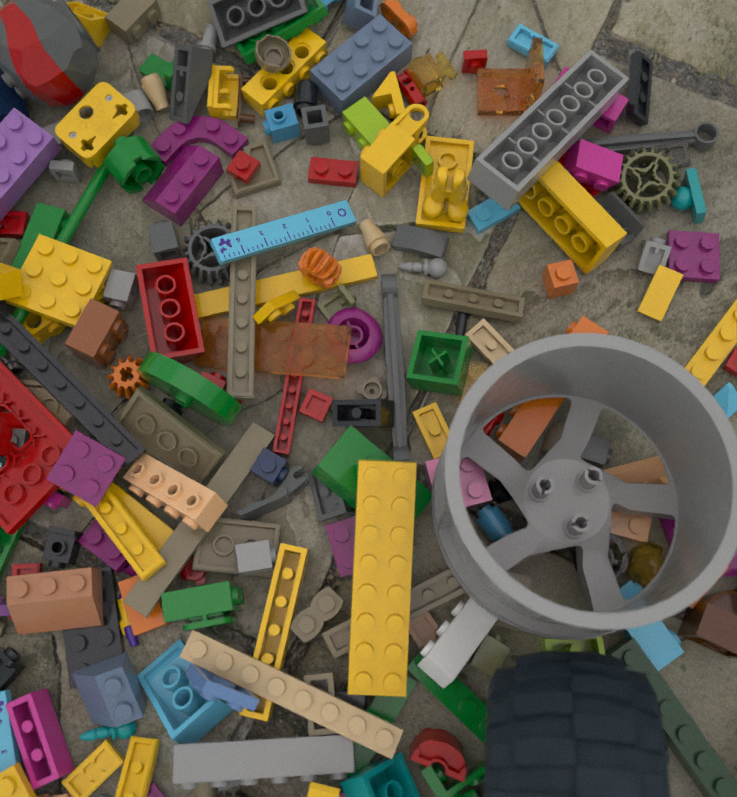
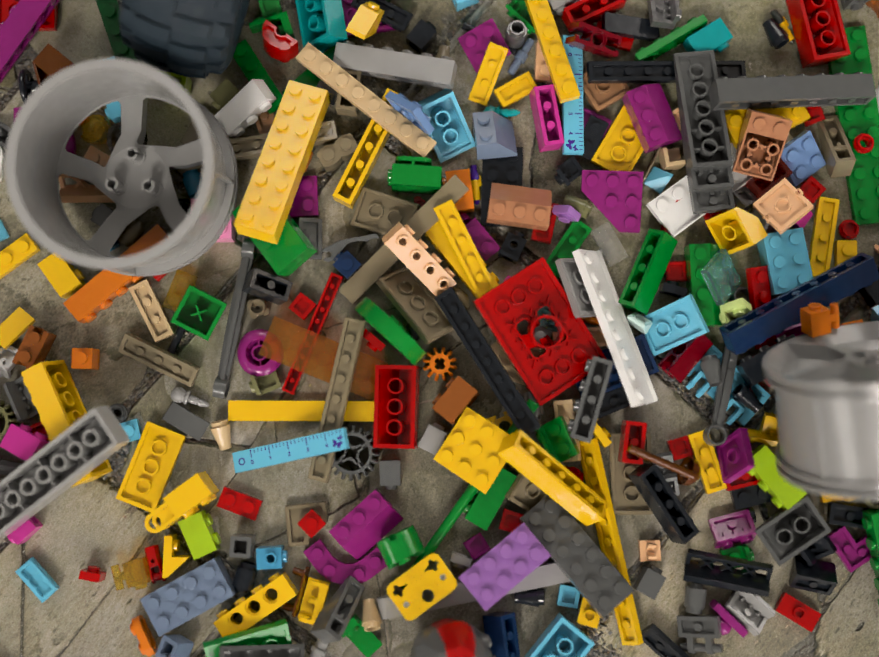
camera: 170 degrees left, 10 degrees up
magenta plate [46,430,127,507] -> none
light grey brick [235,540,276,577] -> none
yellow plate [252,290,300,325] -> none
dark tan hair [255,34,291,73] -> none
orange gear [298,247,342,289] -> none
lime tile [412,144,434,178] -> none
yellow plate [412,402,449,459] -> none
yellow piece [423,166,469,222] -> none
clear orange bracket [476,38,545,116] -> none
none -> dark orange brick [12,325,57,369]
none -> dark grey plate [109,403,128,423]
none -> magenta tile [463,532,491,561]

